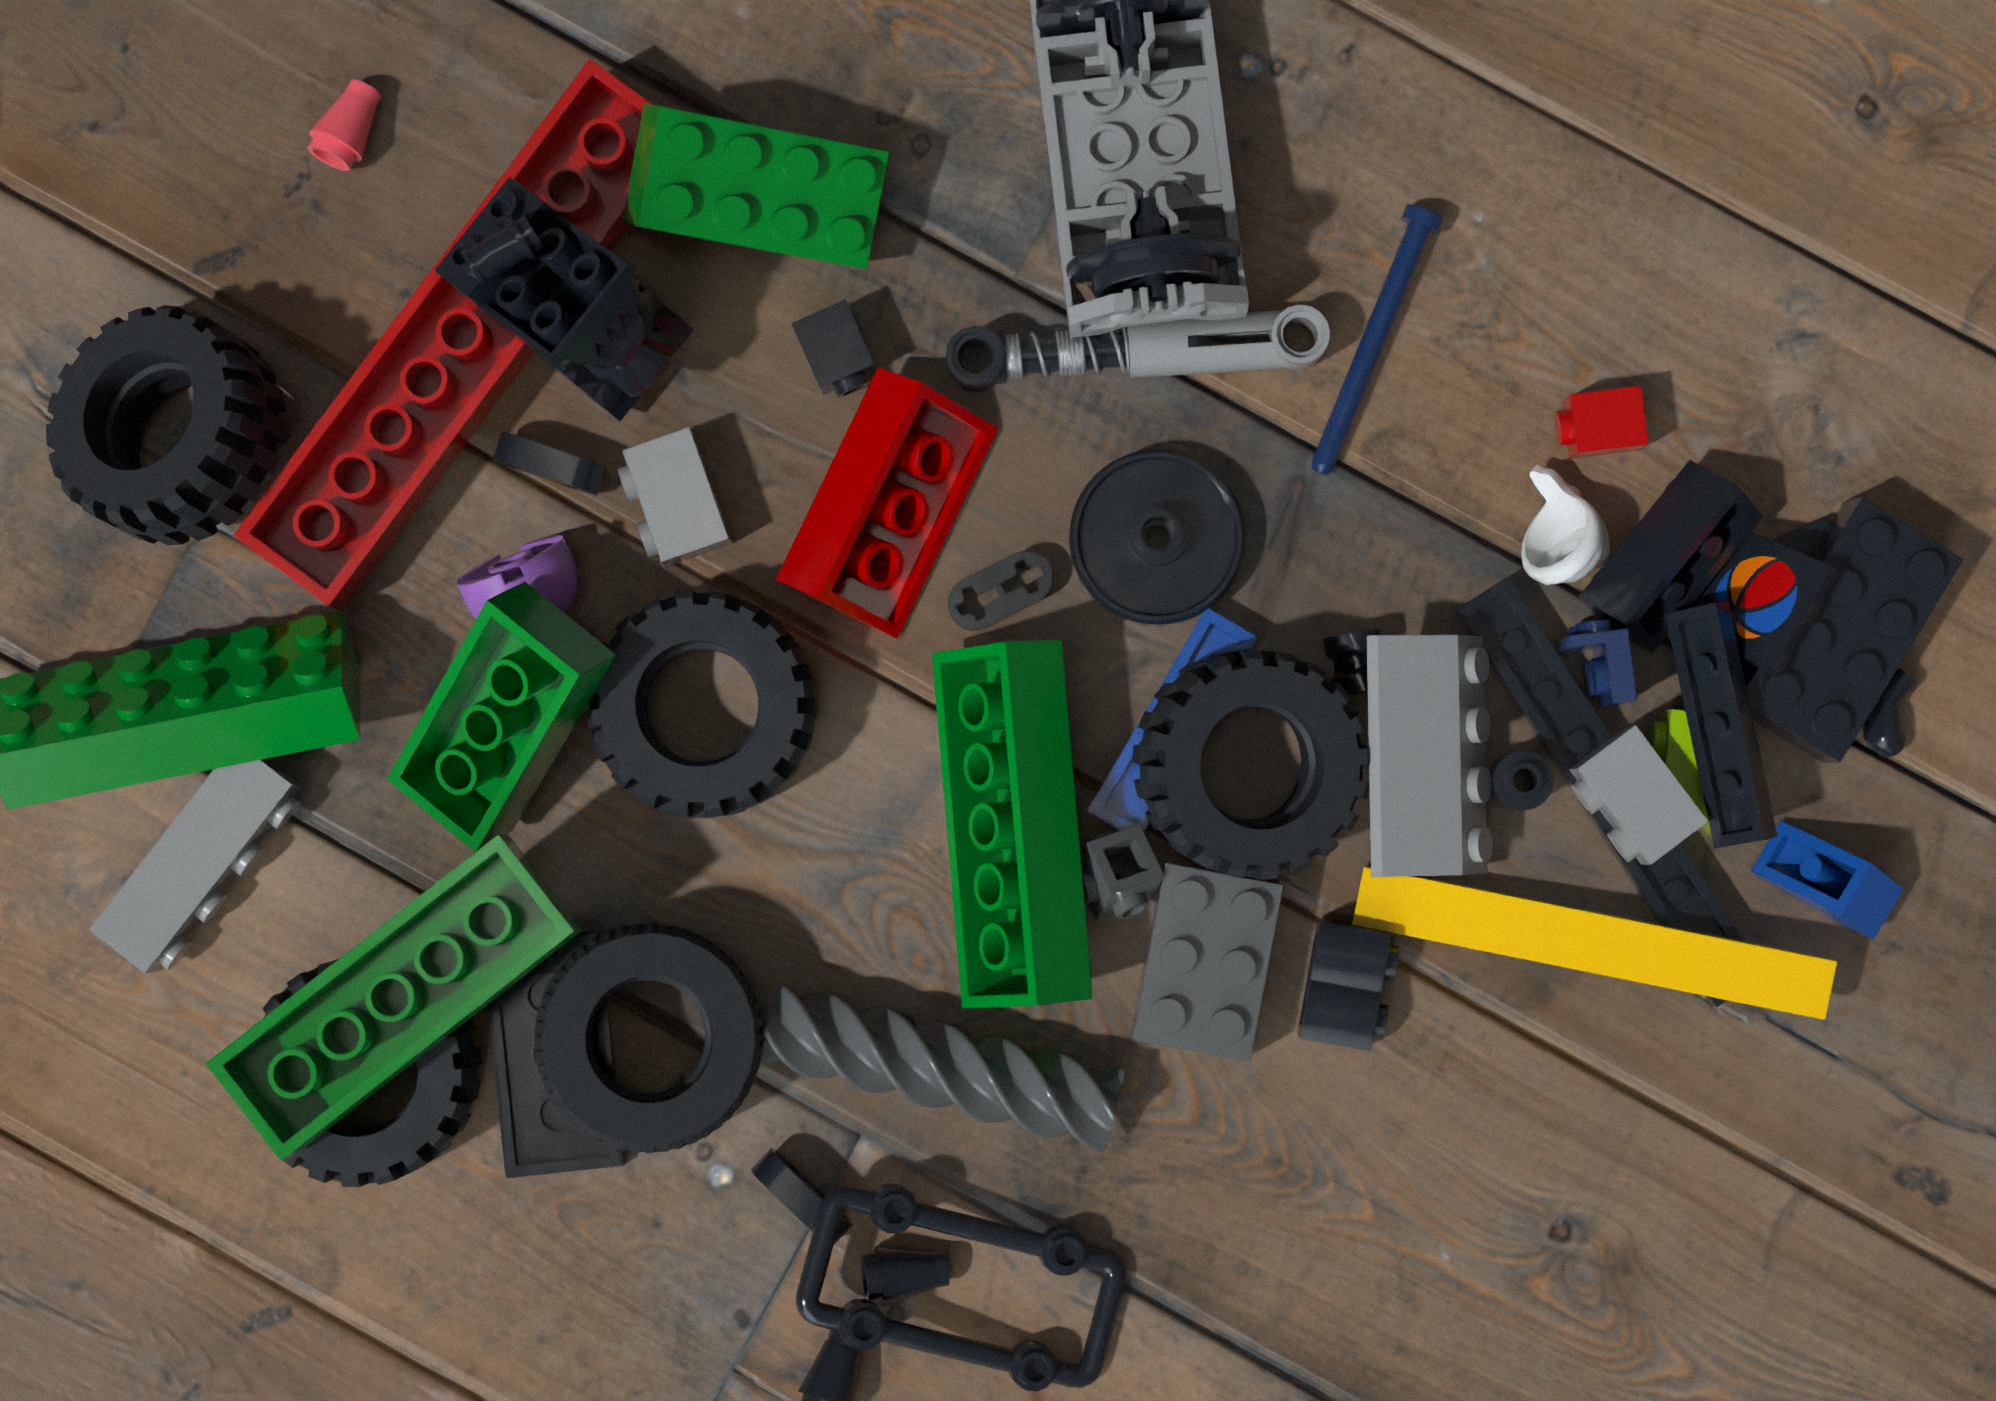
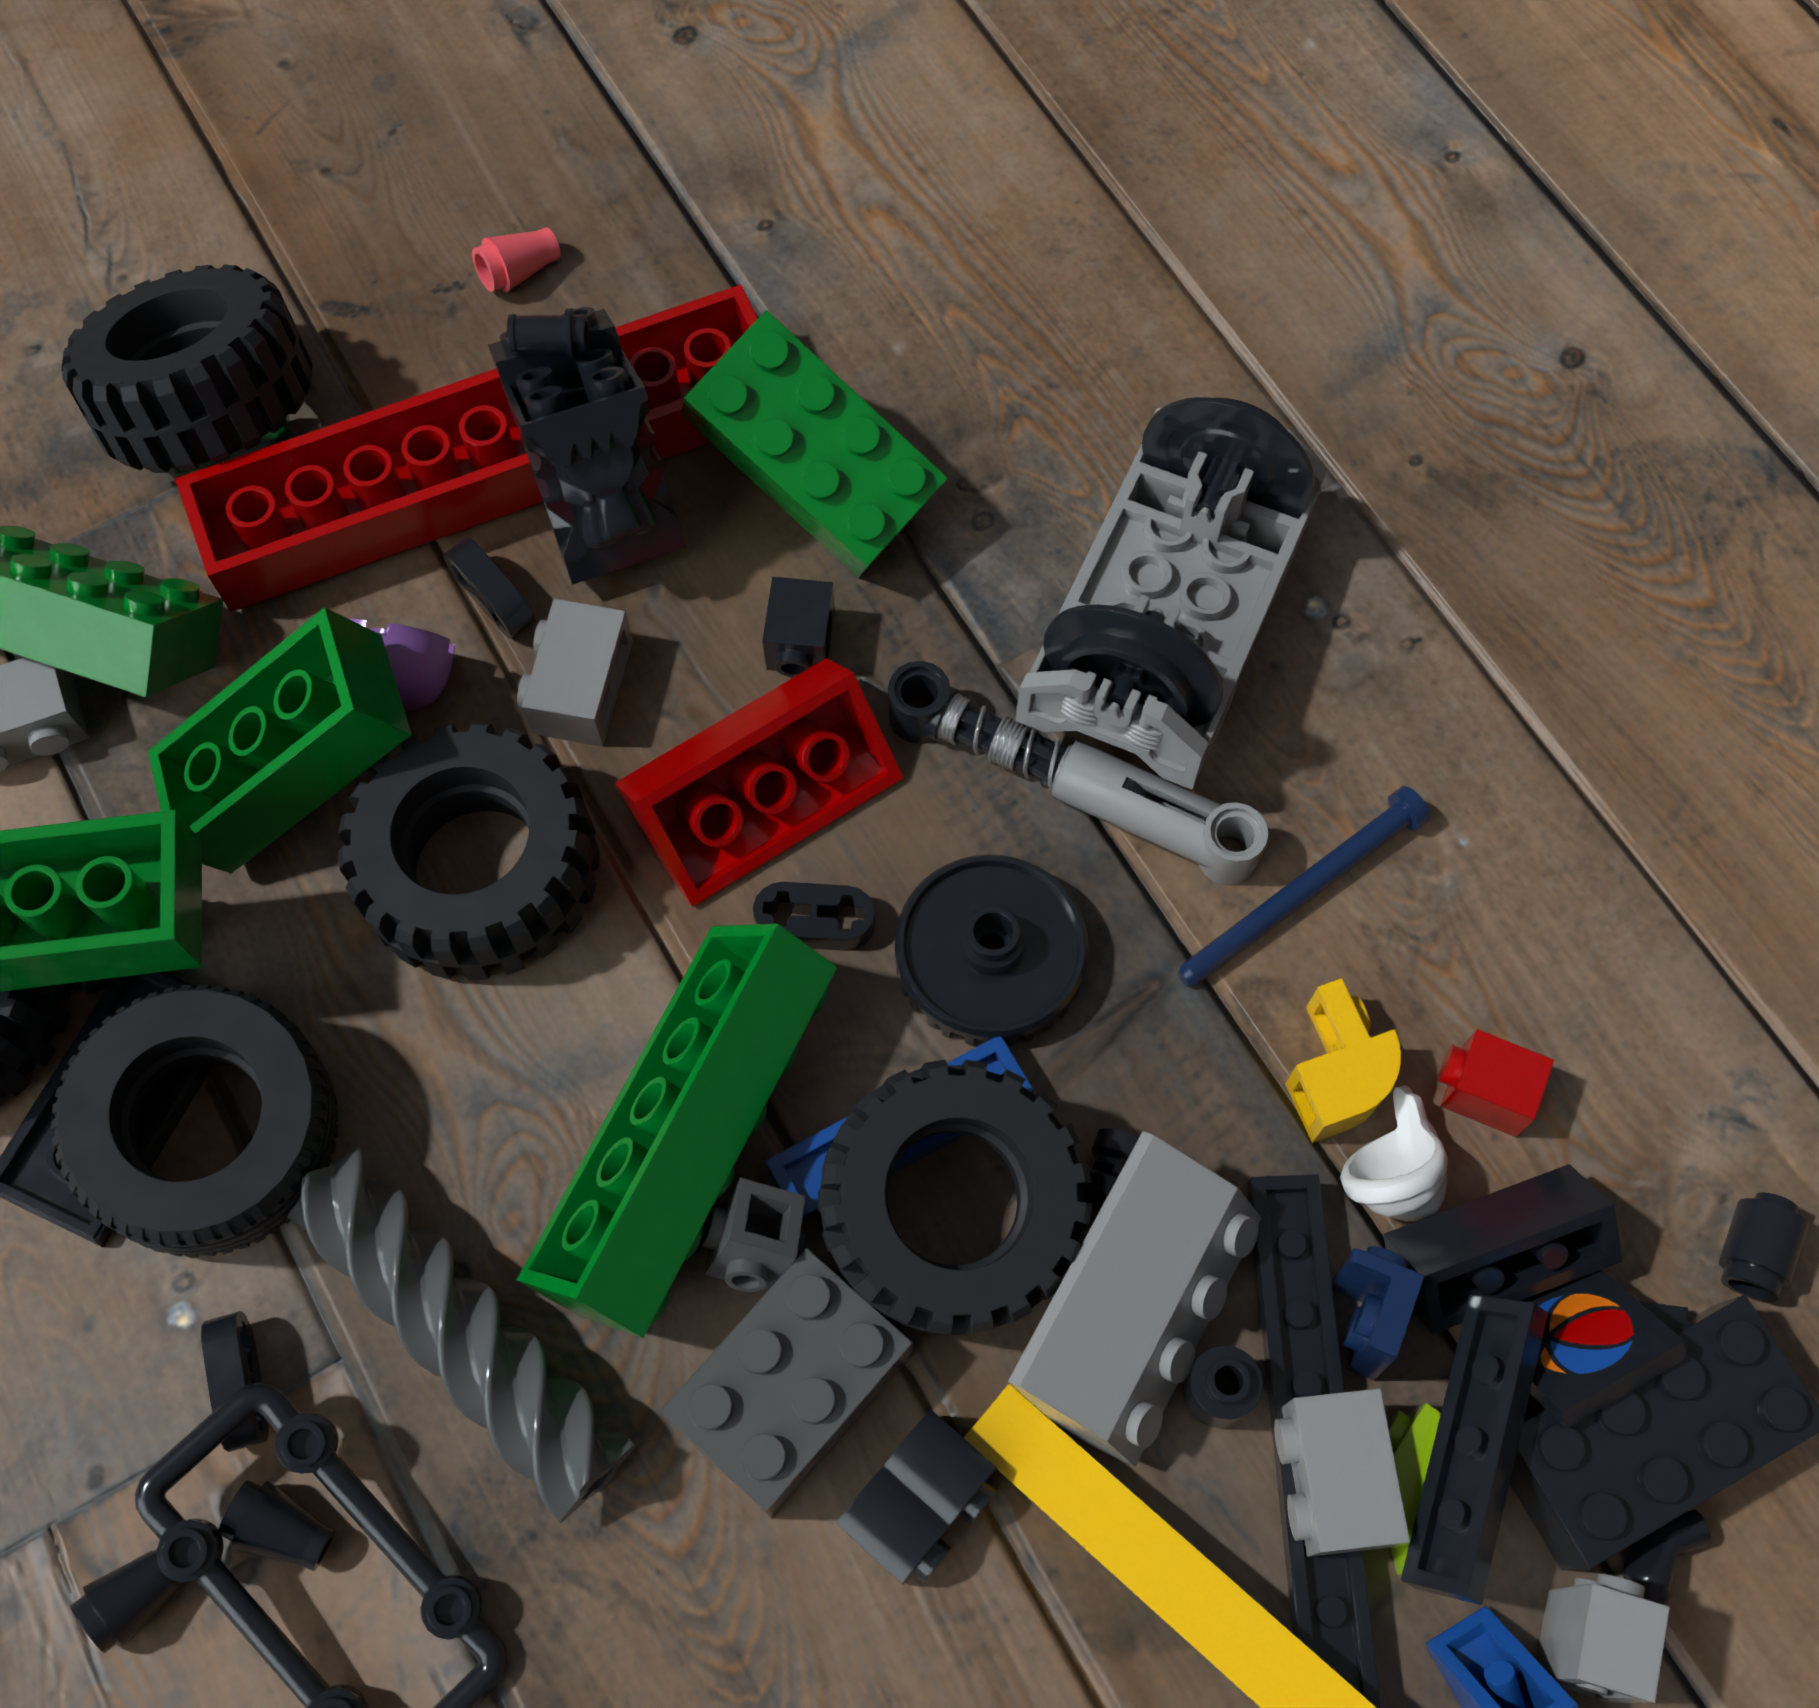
camera: 25 degrees right, 20 degrees down
none -> yellow brick [1285,978,1401,1143]
none -> light grey brick [1536,1574,1670,1703]
none -> black brick [1719,1192,1809,1302]

